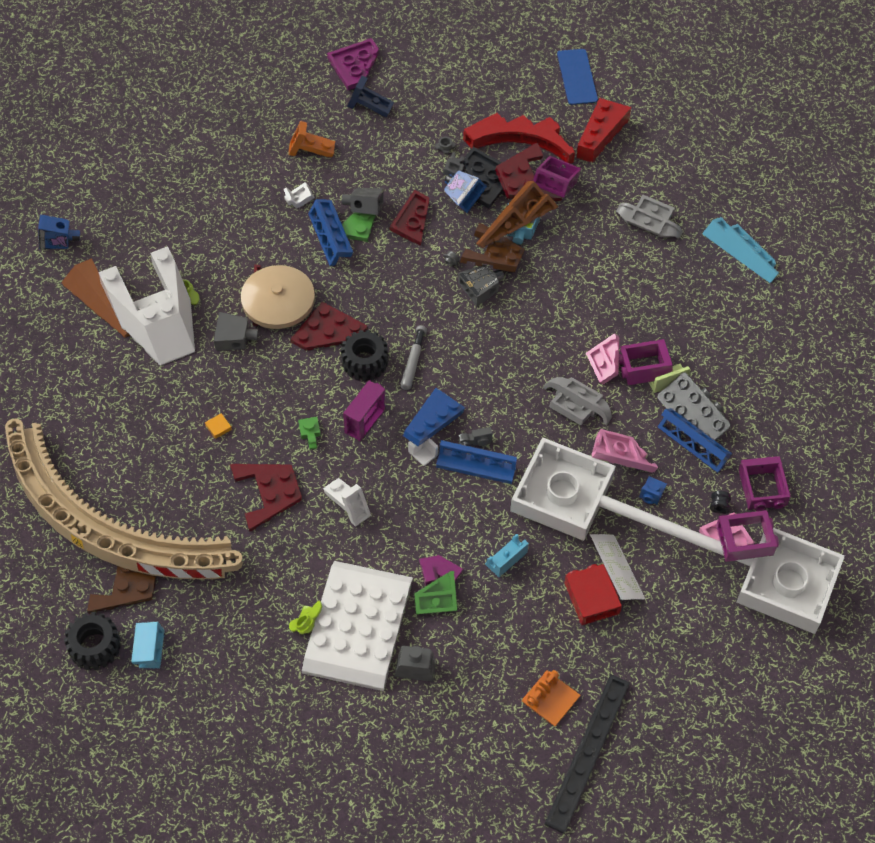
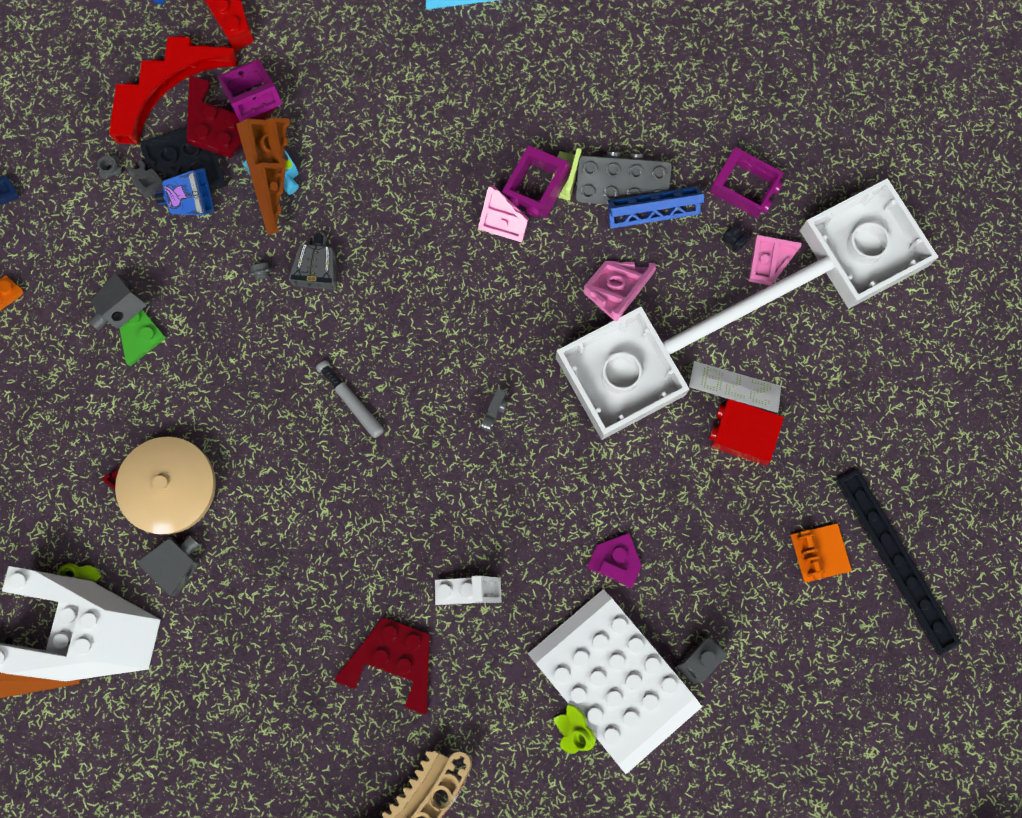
camera: 50 degrees left, 20 degrees up
light orange tile [205,413,232,439] -> none
white bracket [284,182,314,208] -> none
dark red plate [290,302,368,351] -> none
bright green plate [298,417,321,449] -> none
blue fence [308,199,353,266] -> none
black tyre [341,330,388,381] -> none
magenta window [343,380,386,441] -> none
dark red wing [389,190,430,245] -> none
blue wing [403,388,465,447] -> none
white panel [408,438,438,466] -> none
bright green wing [414,571,457,614] -> none
blue fence [436,440,517,484] -> none
reddish brown wing [460,223,525,272] -> none
medium azure hinge [485,534,529,577] -> none
light grey plate [543,377,612,425] -> none
light grey plate [616,195,683,239] -> none
blue bracket [639,476,667,505] -> none
magenta window [716,510,779,562] -> none

